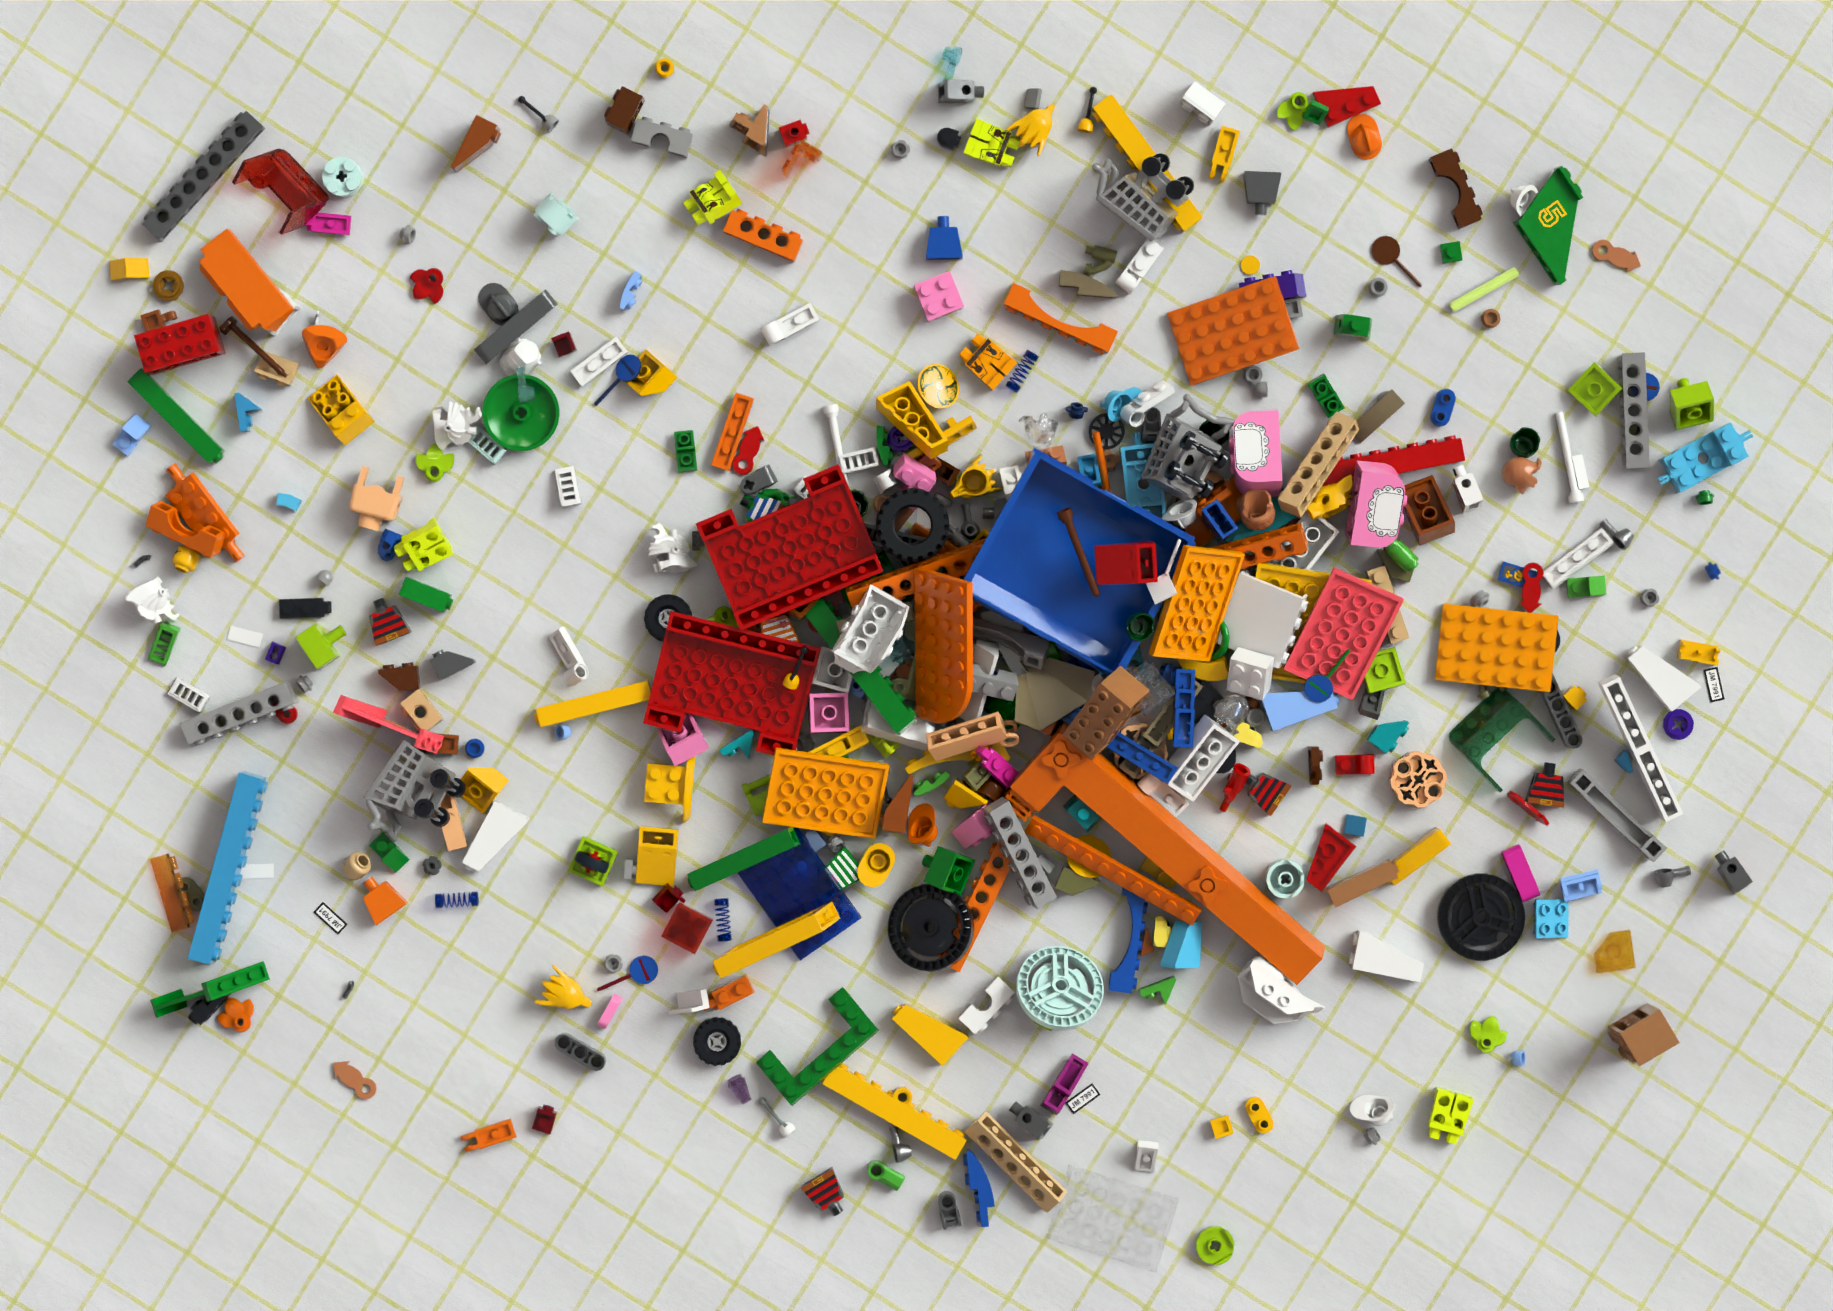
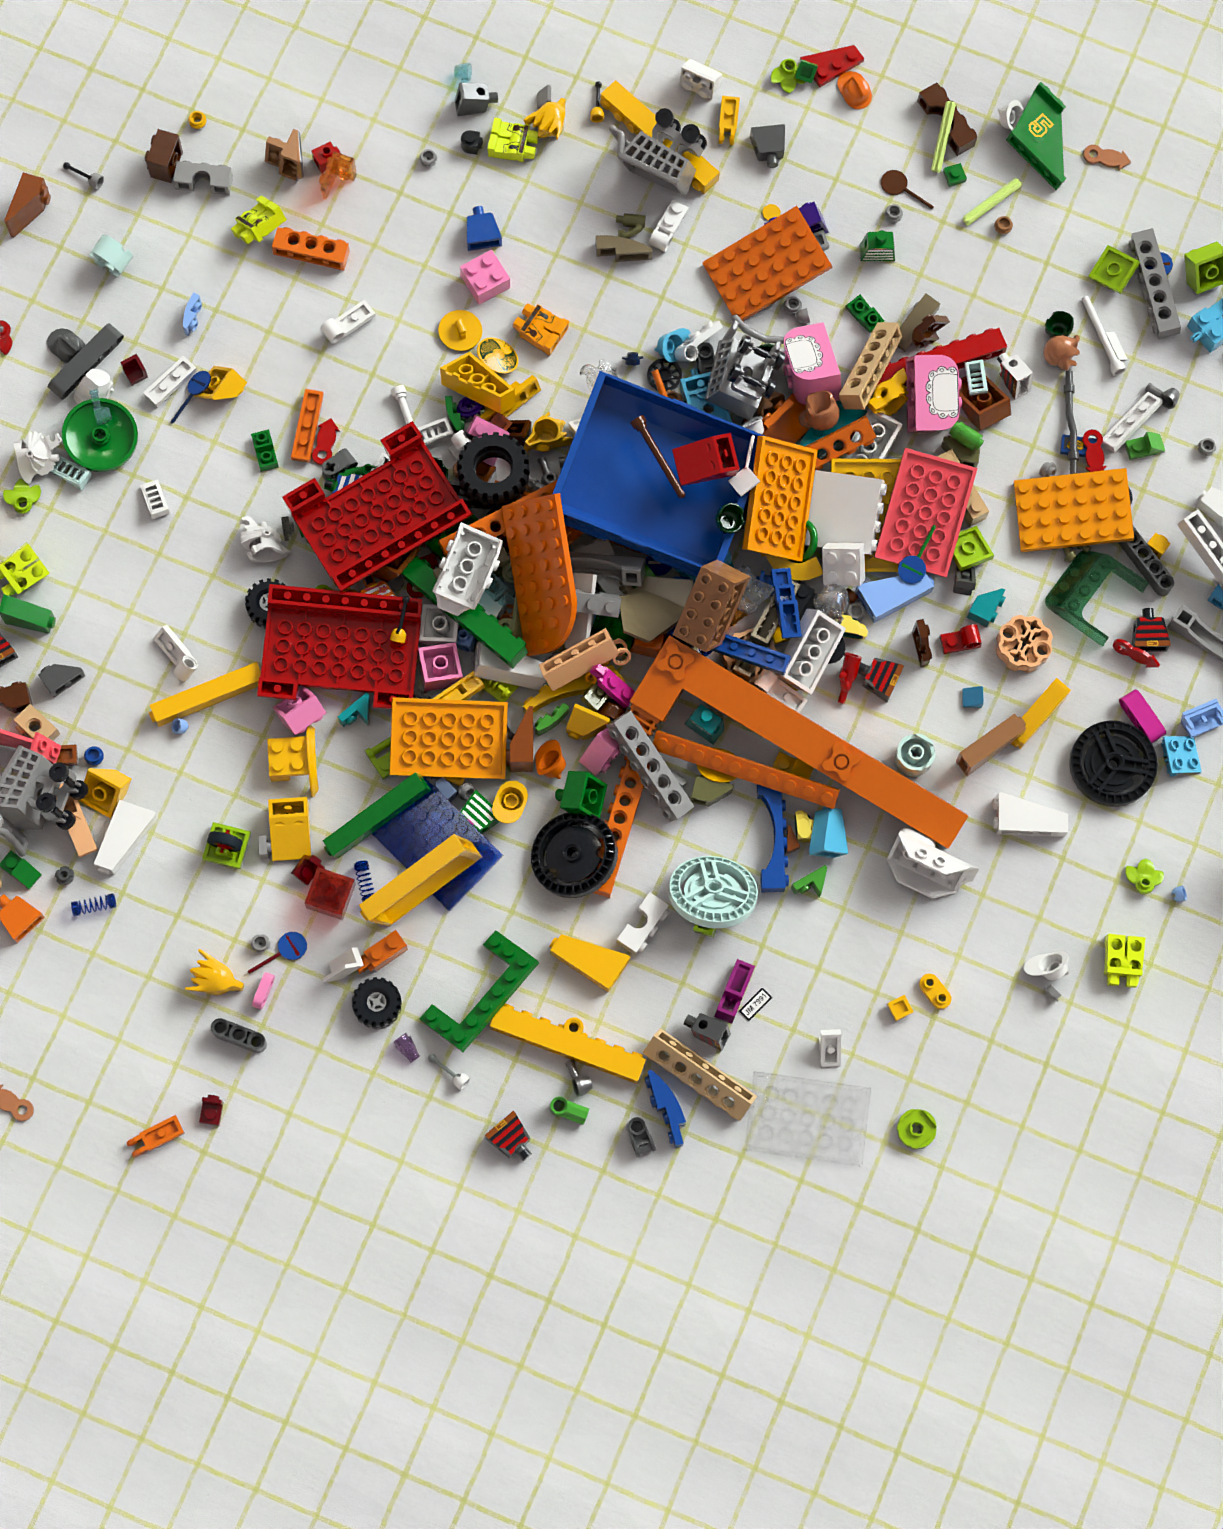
camera: 15 degrees left, 15 degrees down
orange arch [1003,283,1118,355] -> none
clear blue piece [1005,350,1039,393] -> none
blue torso [1201,499,1238,542] -> none
red wing [1306,824,1357,892] -> none
blue plate [1430,389,1456,427] -> none
none -> yellow shield [438,310,482,351]
none -> reddish brown slope [912,314,950,349]
none -> yellowish green axle [931,101,956,173]
none -> light aqua slope [965,359,988,396]
none -> dark grey bar [1064,370,1079,474]

